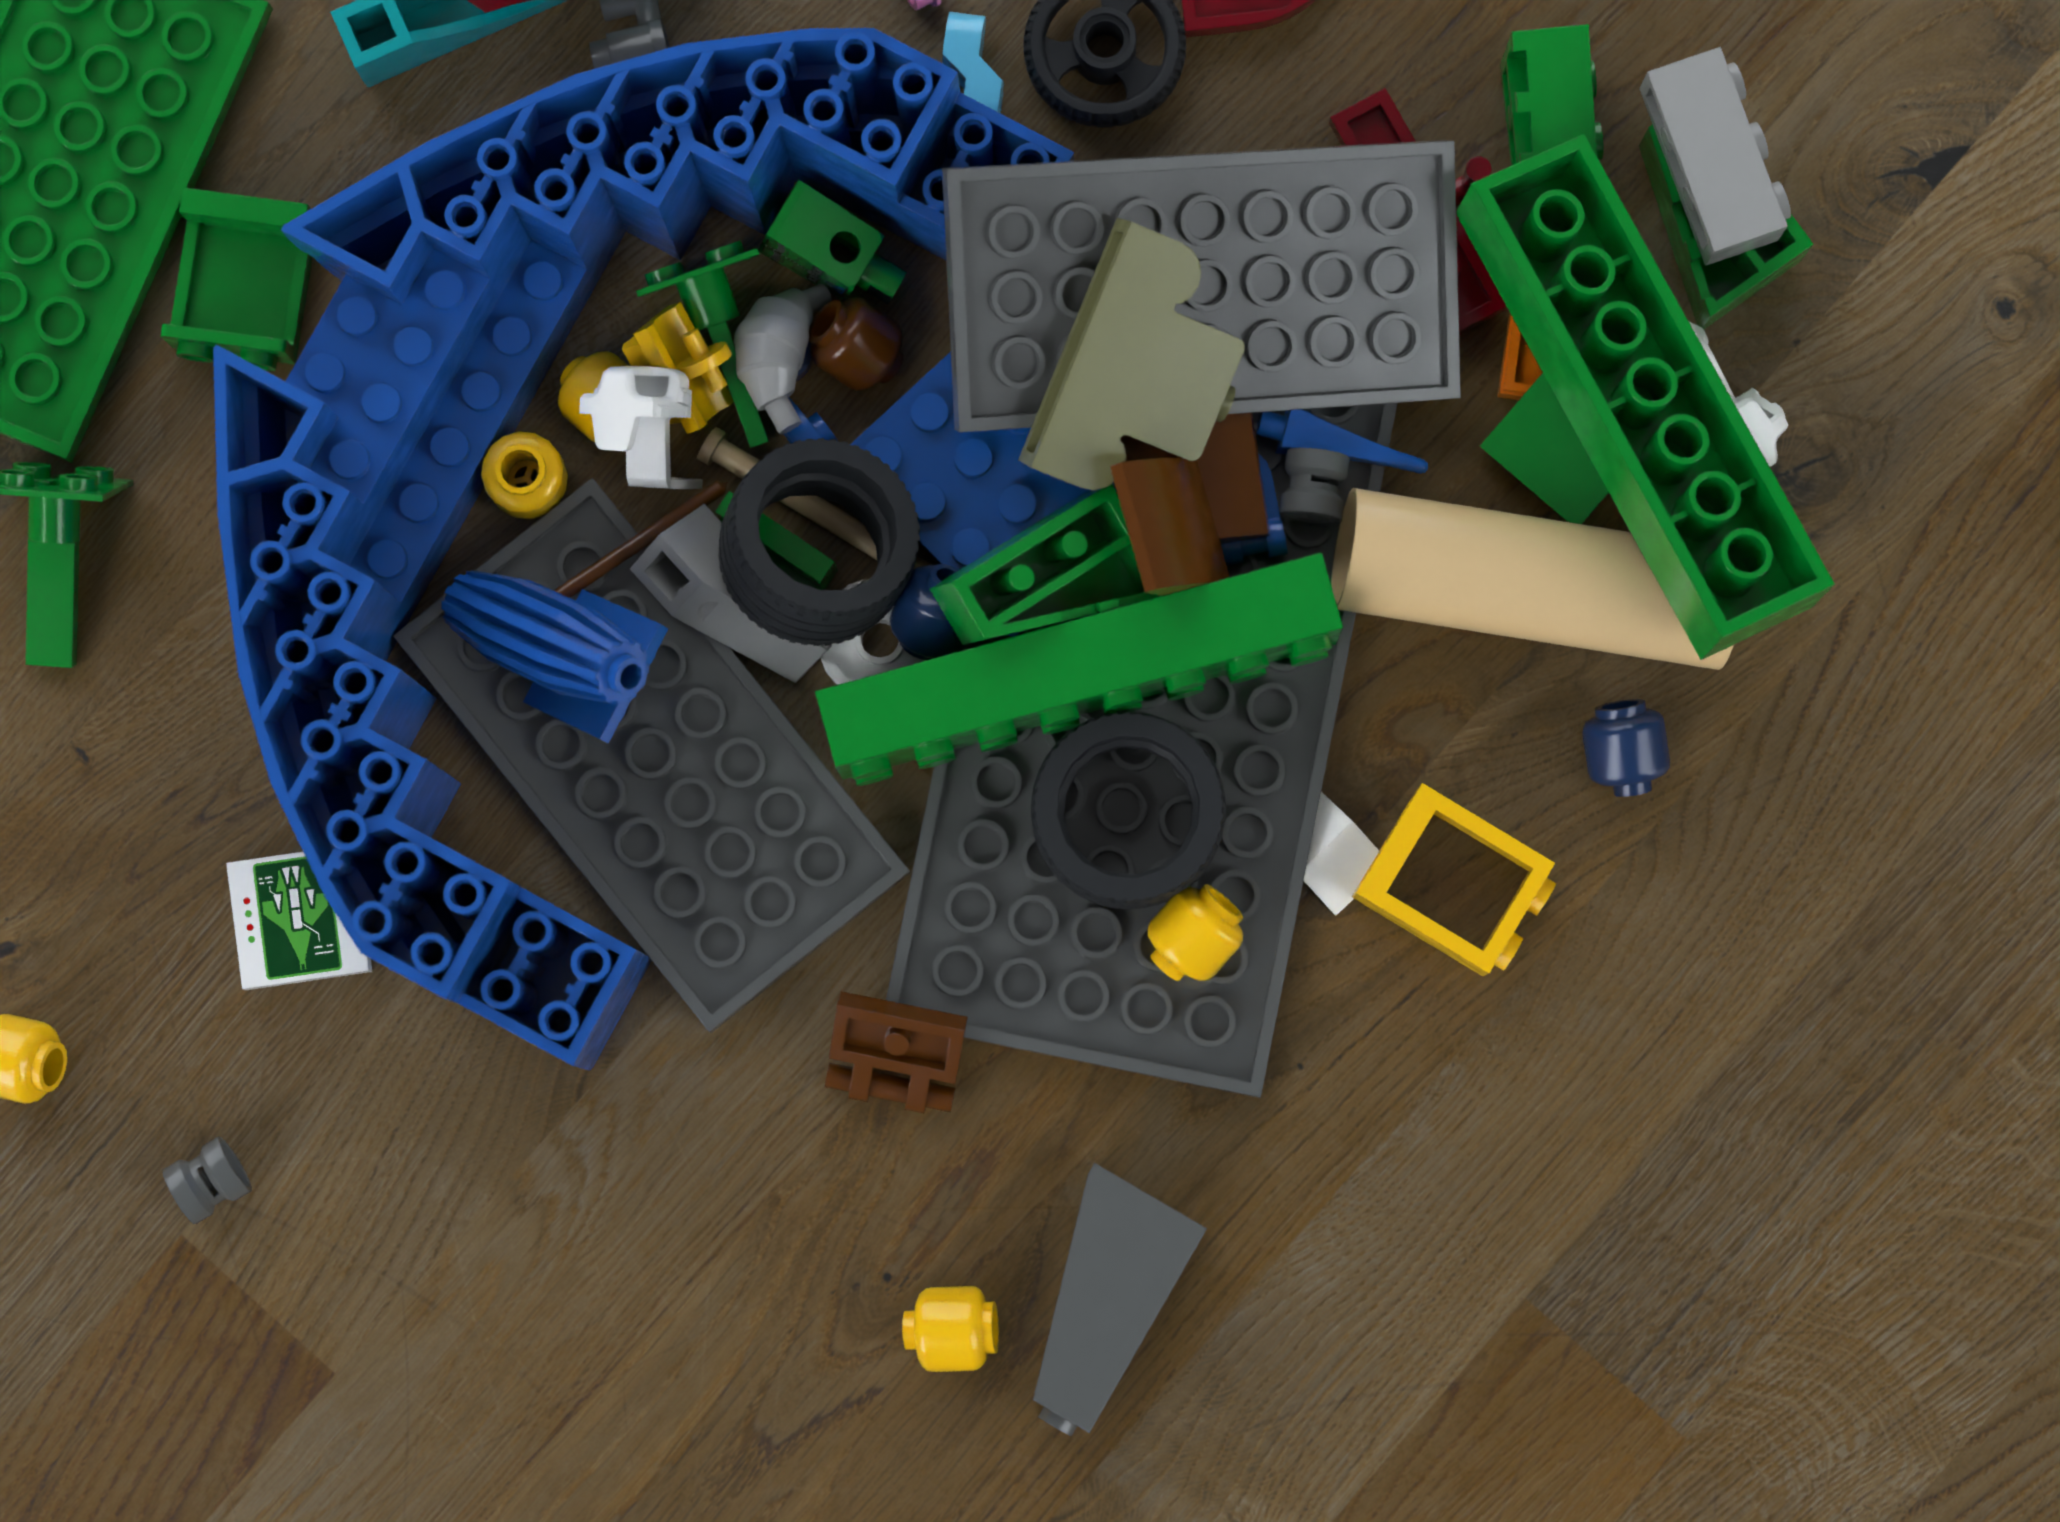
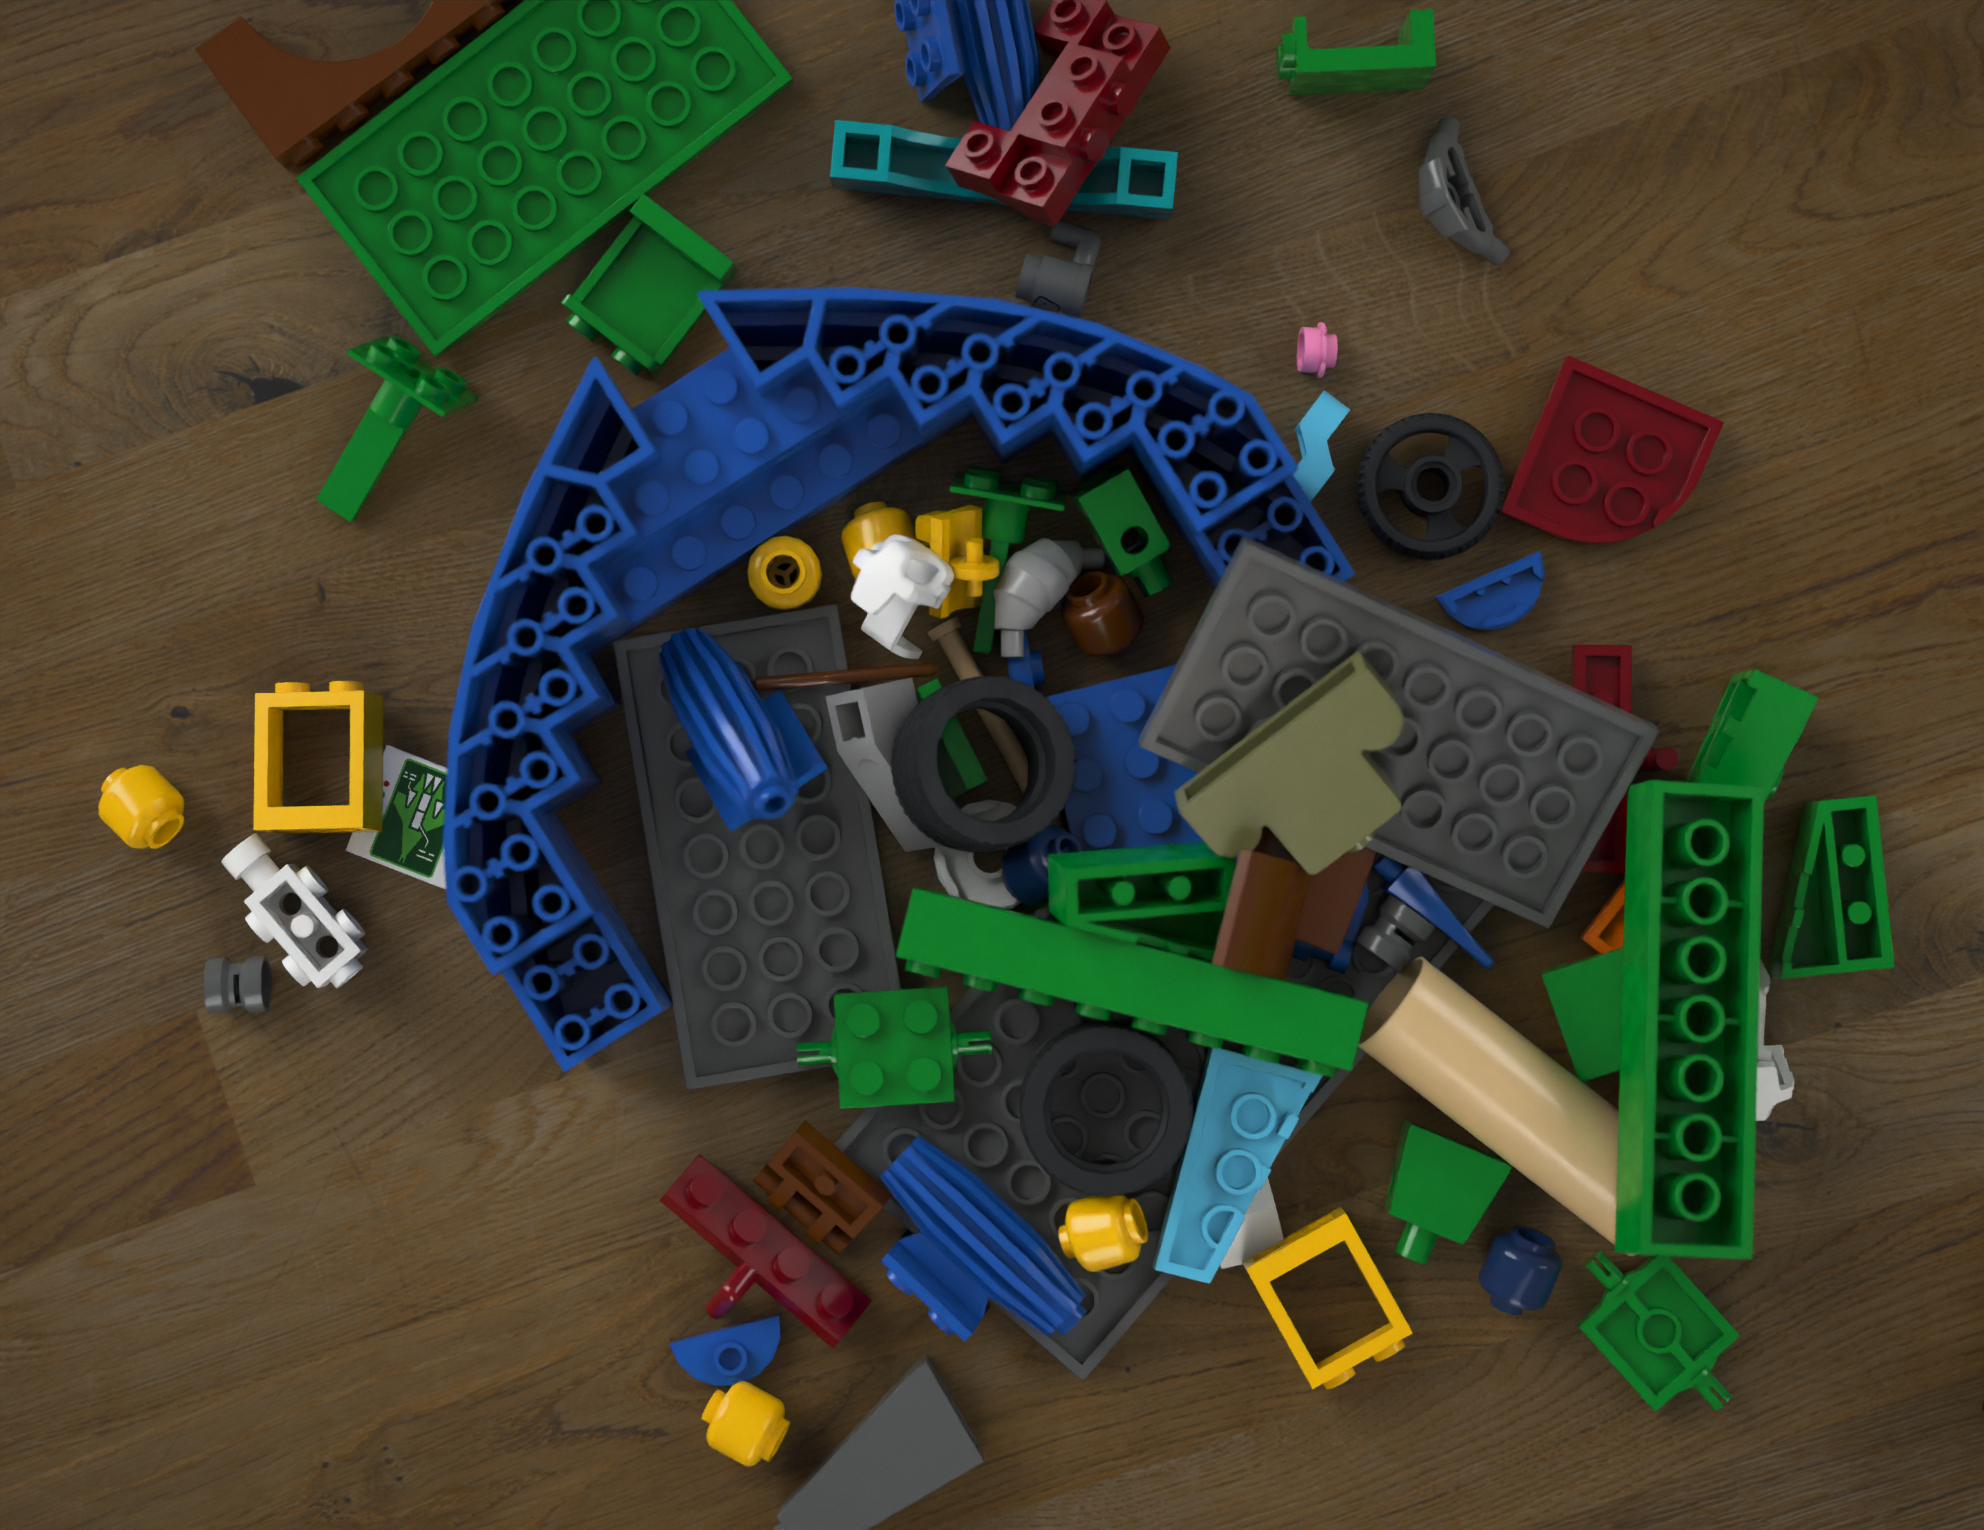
camera: 30 degrees right, 5 degrees up
light grey brick [1639,47,1791,266] -> none
none -> white brick [221,833,369,989]
none -> yellow window [254,681,383,834]
none -> dark red plate [659,1154,872,1348]
none -> blue plate [669,1313,781,1386]
none -> green plate [797,987,992,1109]
none -> blue plate [880,1136,1086,1342]
none -> medium azure wing [1152,1047,1323,1284]
none -> green torso [1384,1120,1512,1265]
none -> blue plate [1434,551,1545,631]
none -> green plate [1576,1250,1740,1412]

